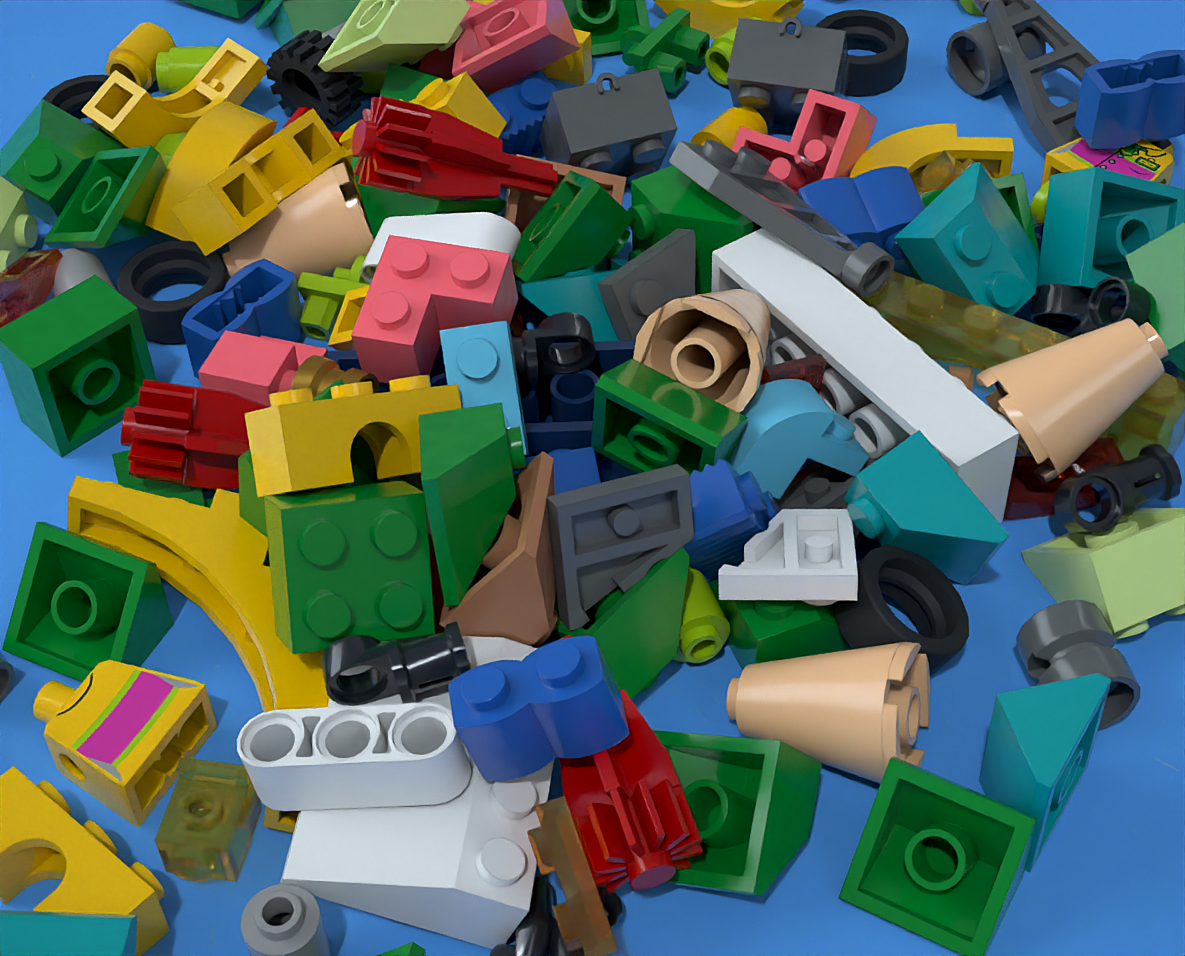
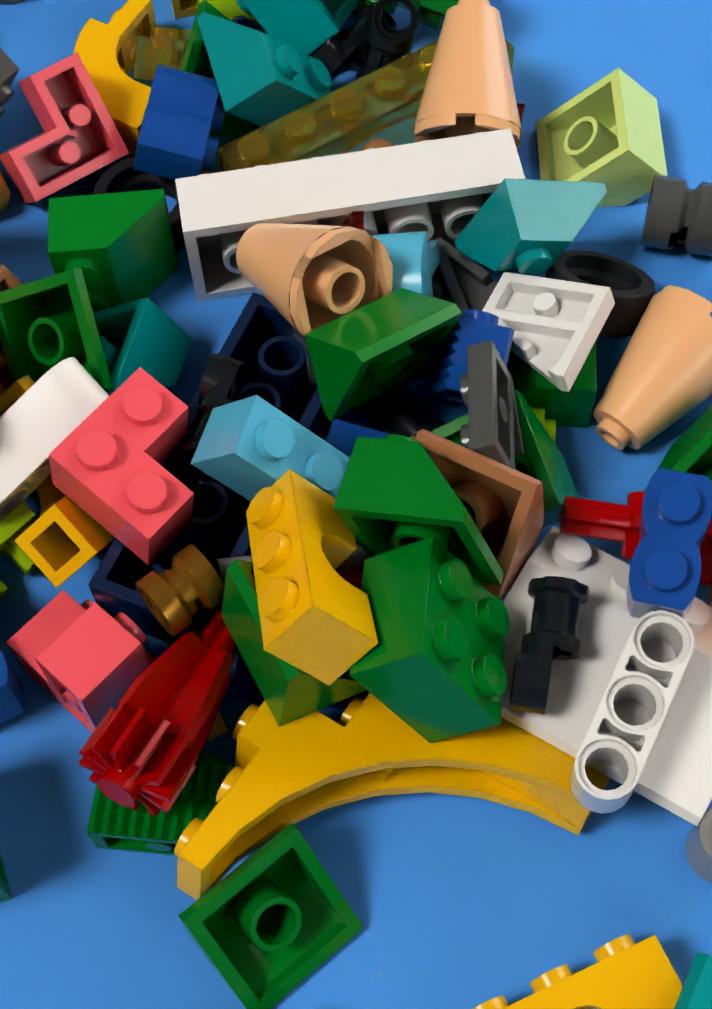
camera: 65 degrees left, 15 degrees up
yellow torso [33,660,218,827] -> none
clear yellow brick [155,757,262,882] -> none
dark grey wing [597,229,696,341] -> none
dark grey plate [669,139,895,297] -> none
black connector [1054,443,1182,534] -> none

